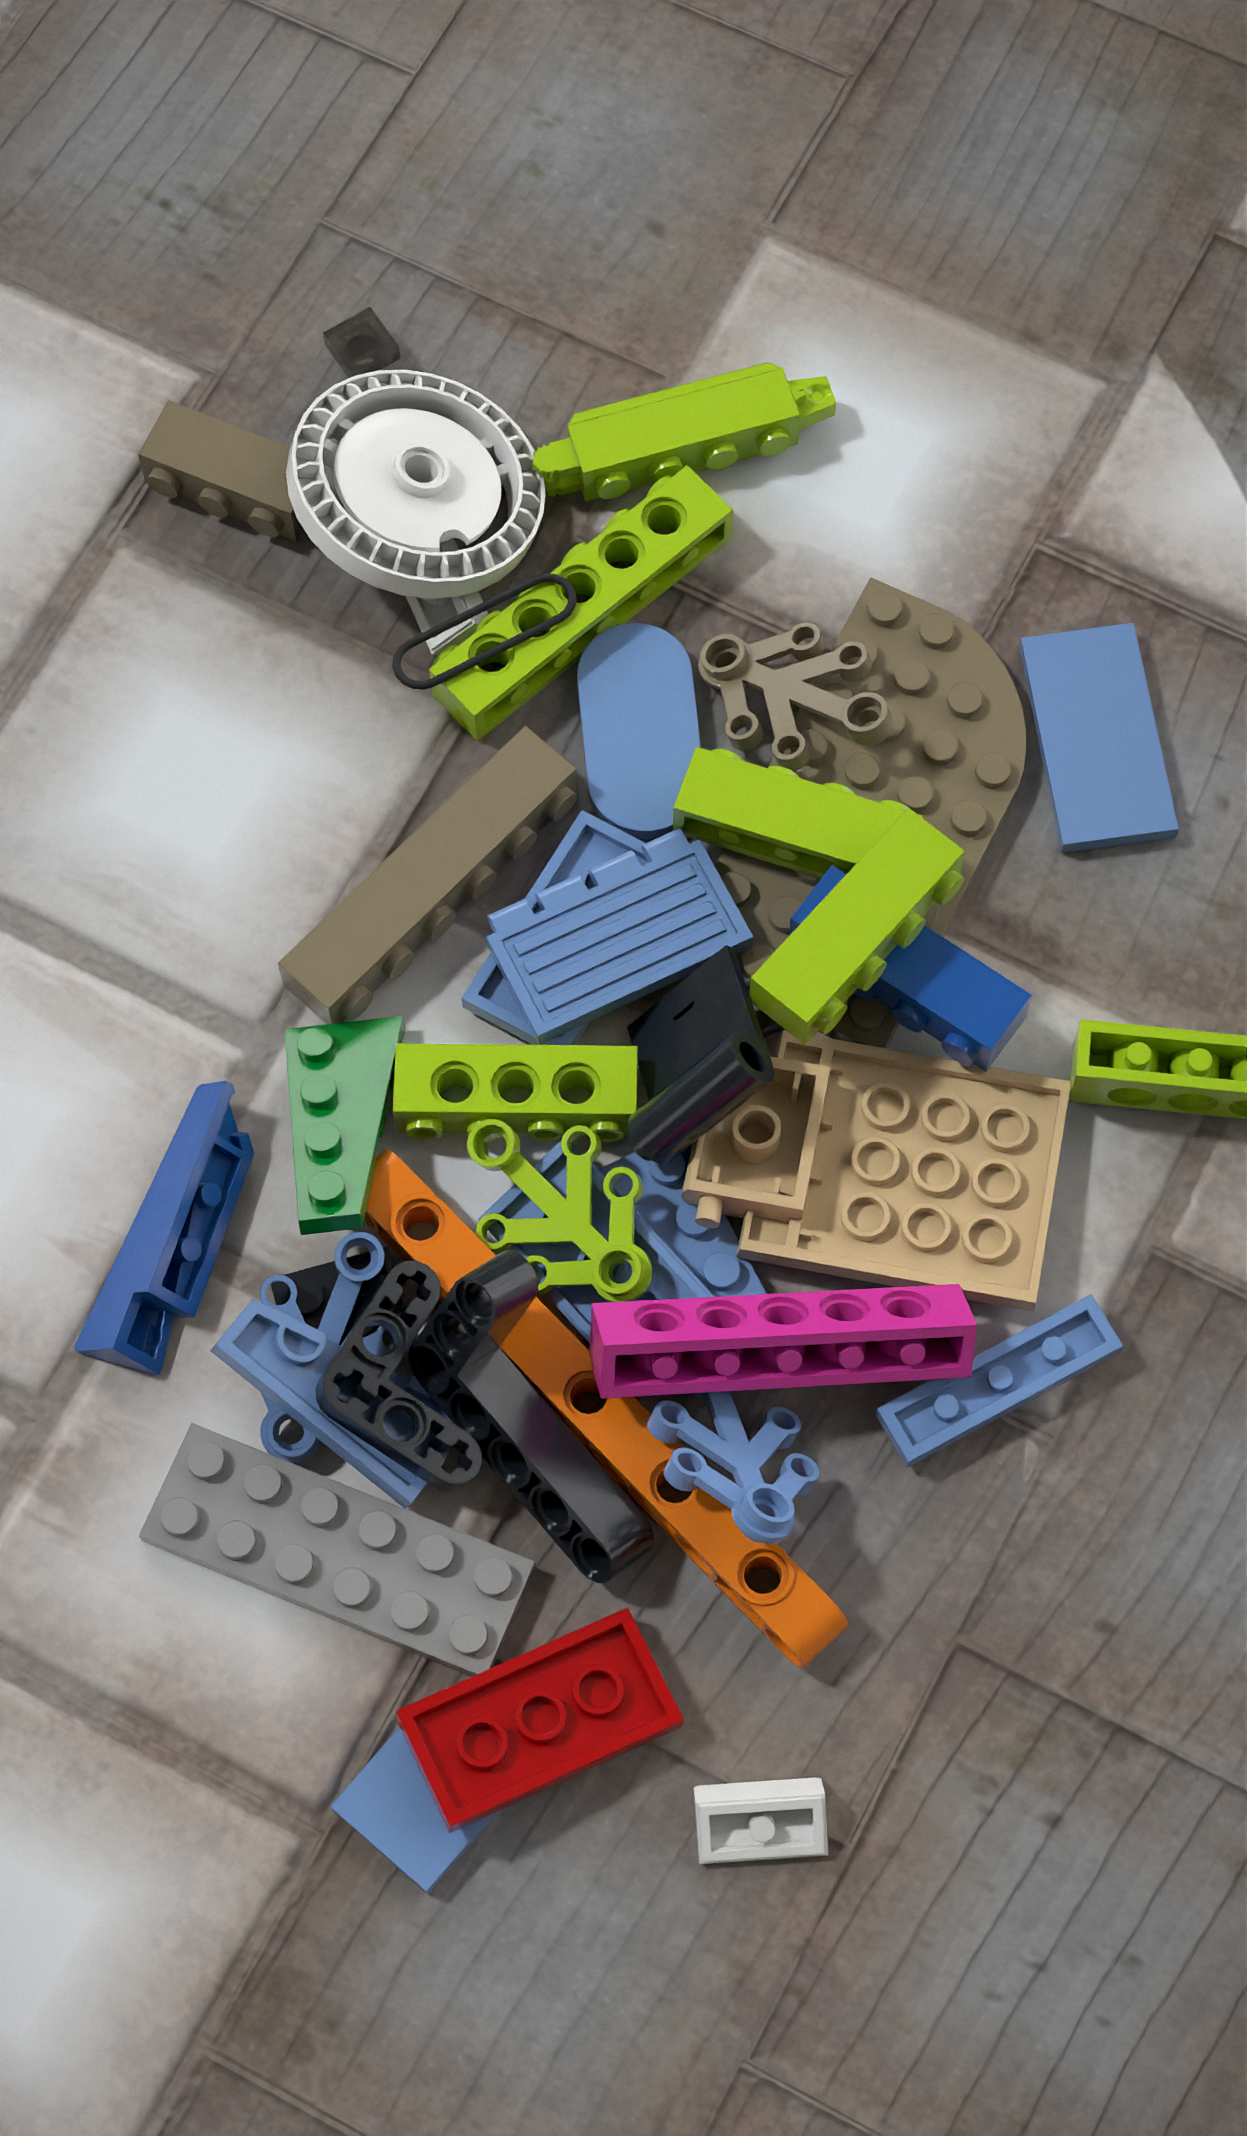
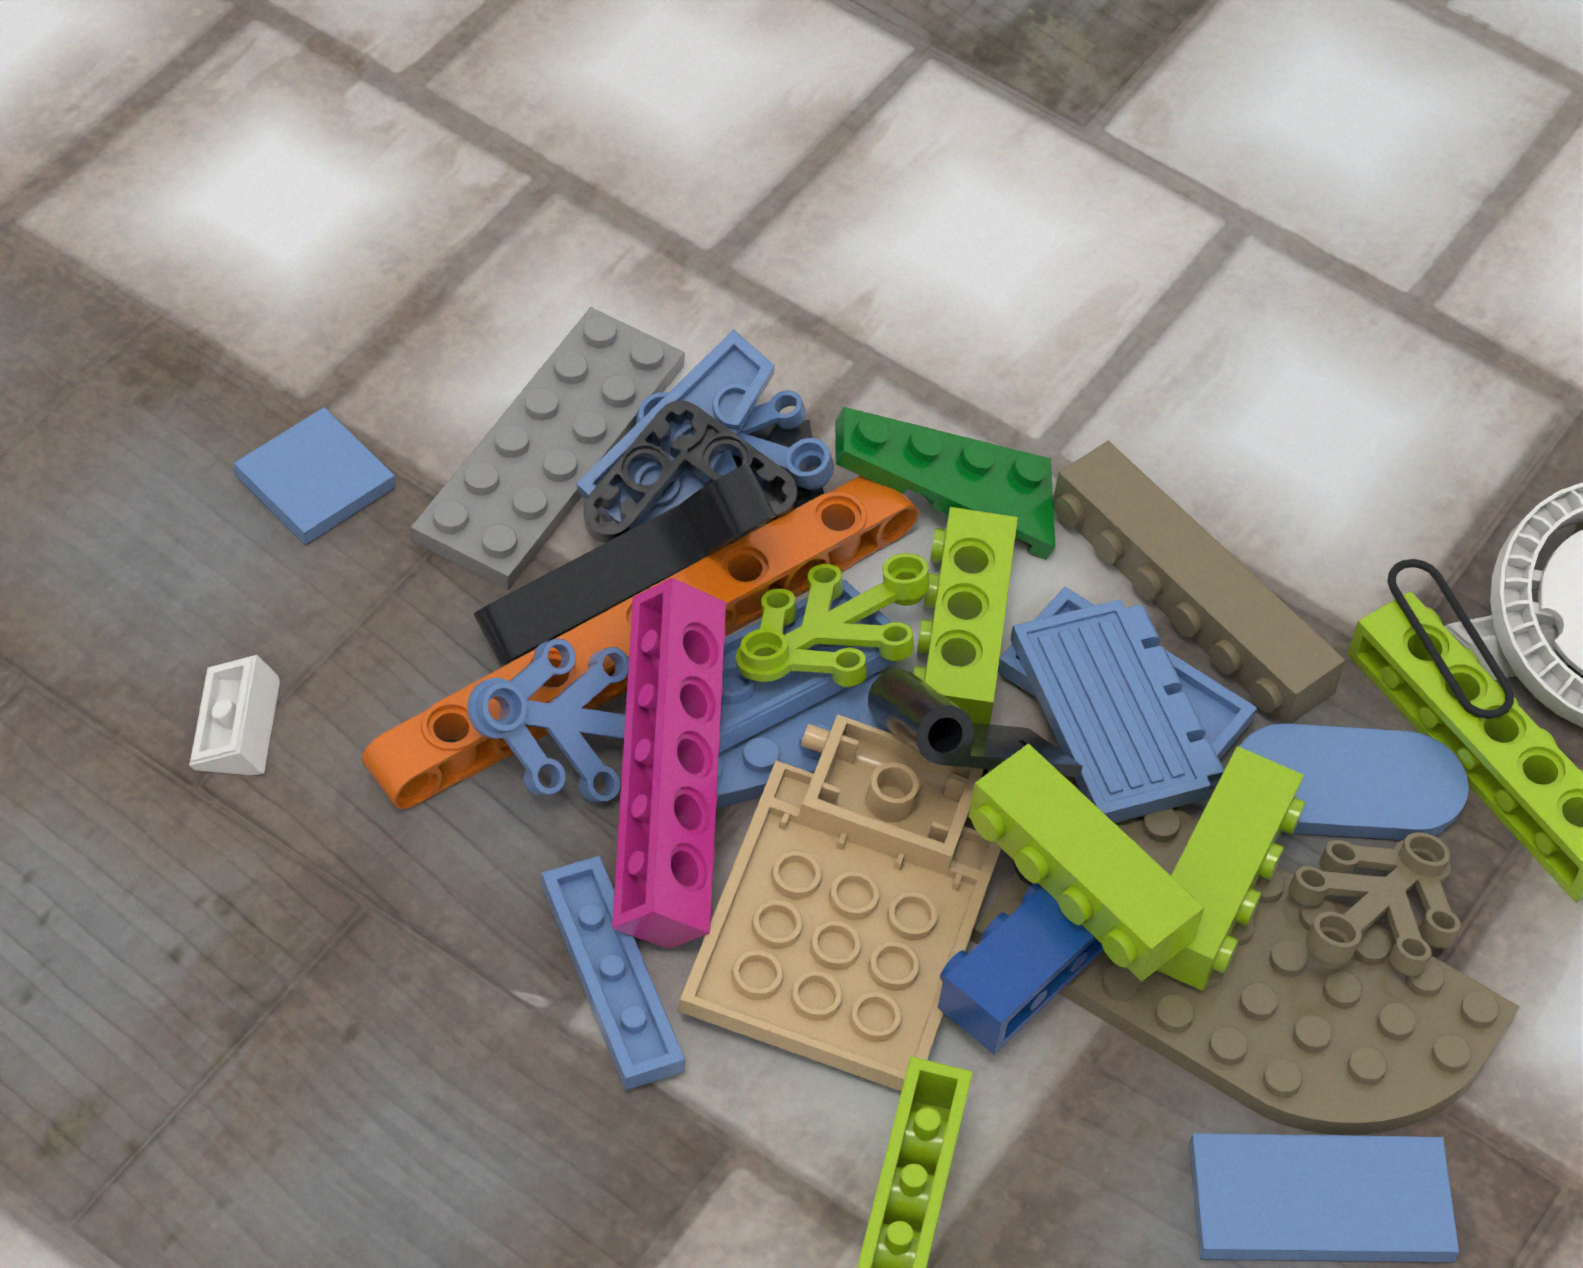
camera: 90 degrees right, 15 degrees down
blue wedge [75,1081,255,1375] -> none
red plate [395,1607,684,1833] -> none

